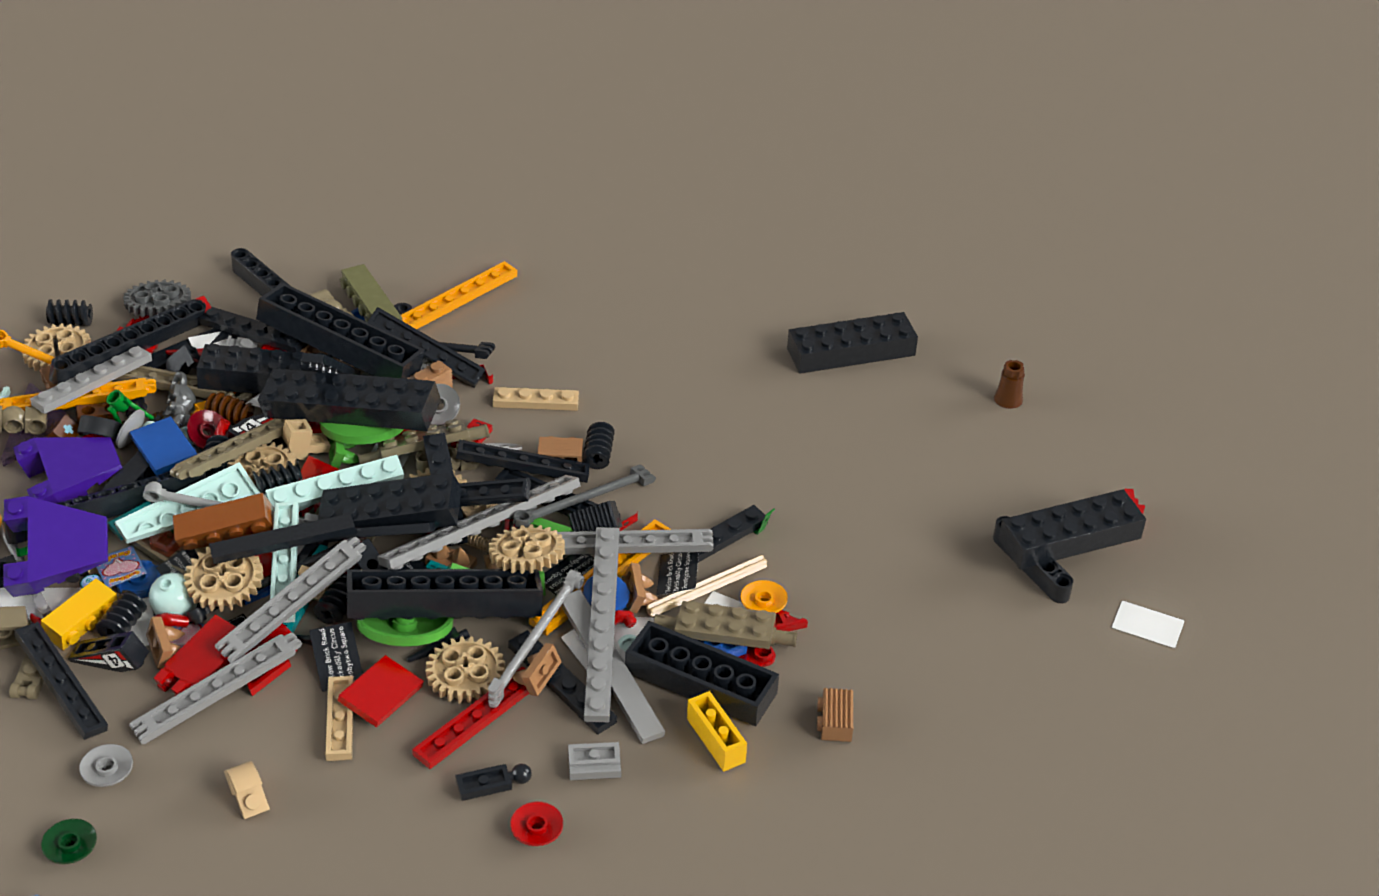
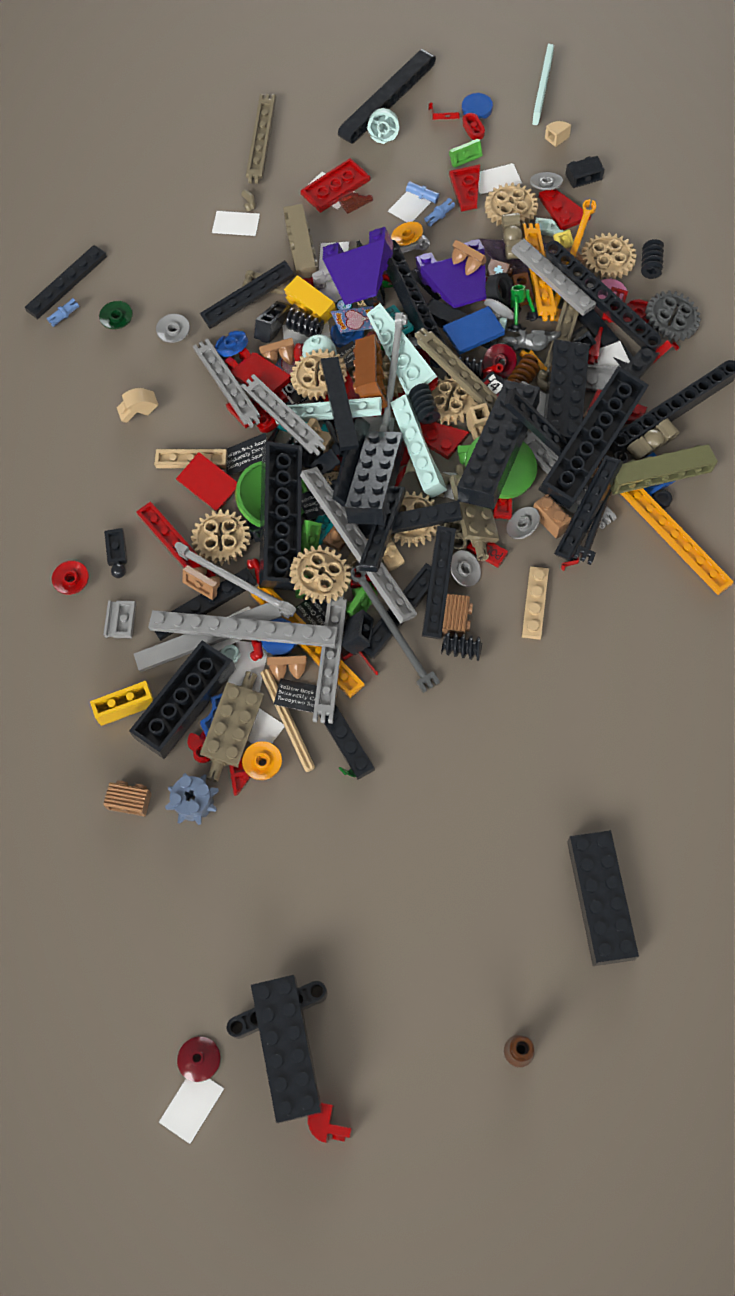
camera: 105 degrees right, 25 degrees up
none -> sand blue brick [165,773,219,825]
none -> dark red dish [177,1036,221,1082]
none -> blue tile [215,330,248,357]
none -> red arm [247,558,260,584]
none -> medium nougat tile [452,240,487,275]
none -> light yellow tile [553,230,574,249]

